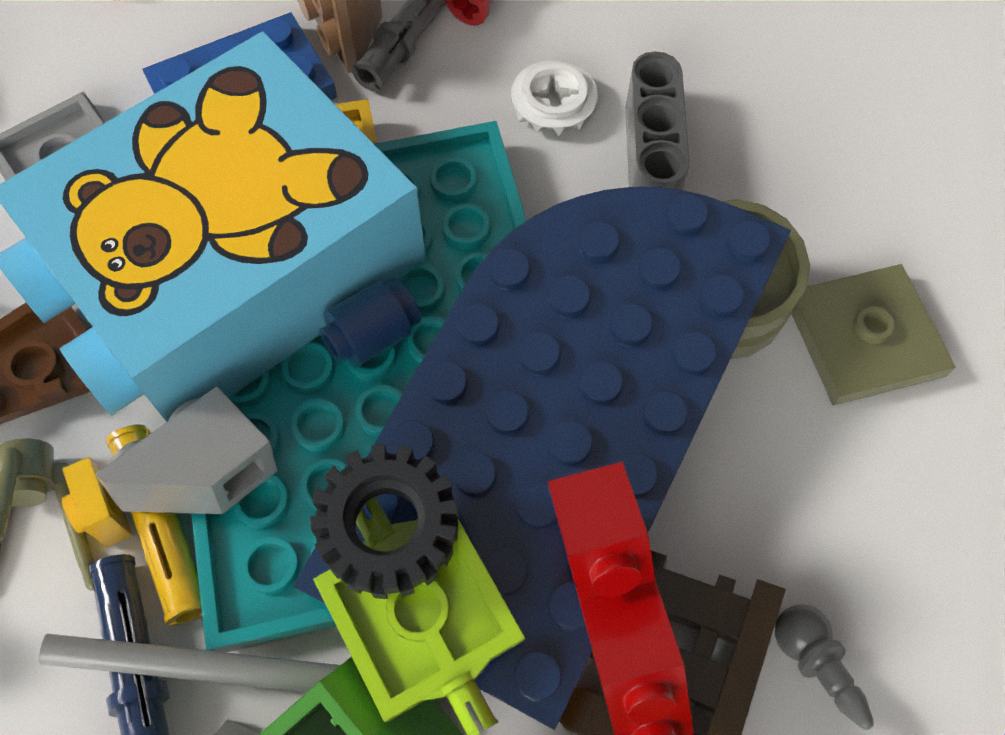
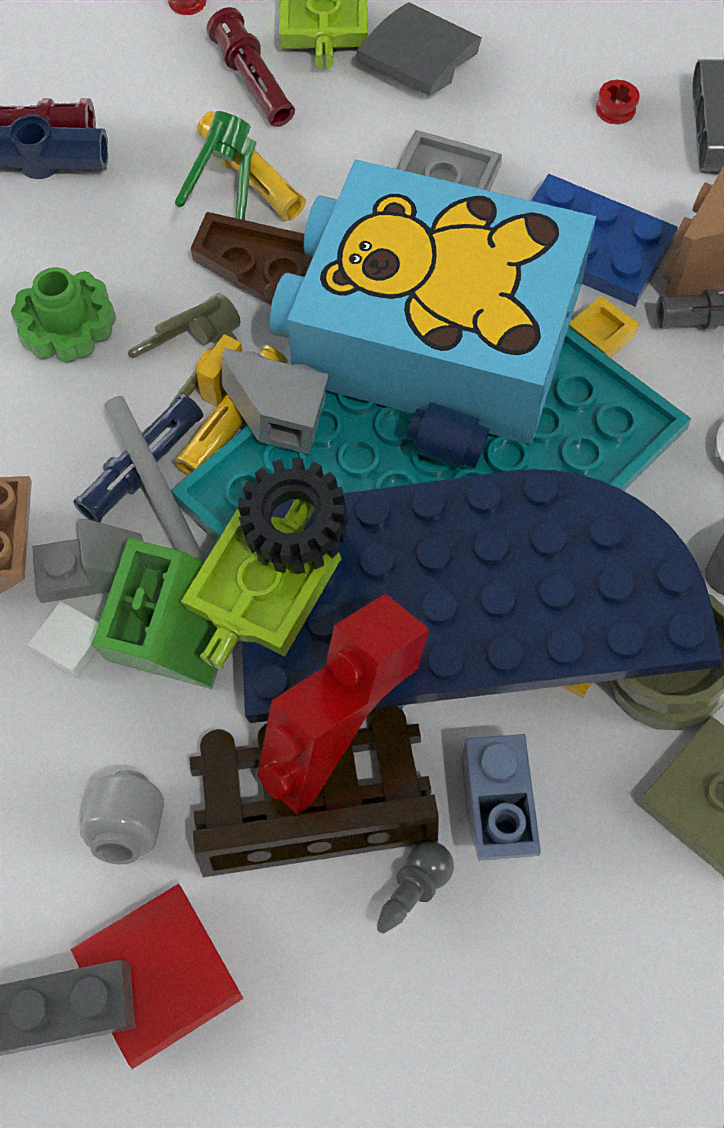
camera: 60 degrees right, 0 degrees up
none -> sand blue slope [461,734,541,861]

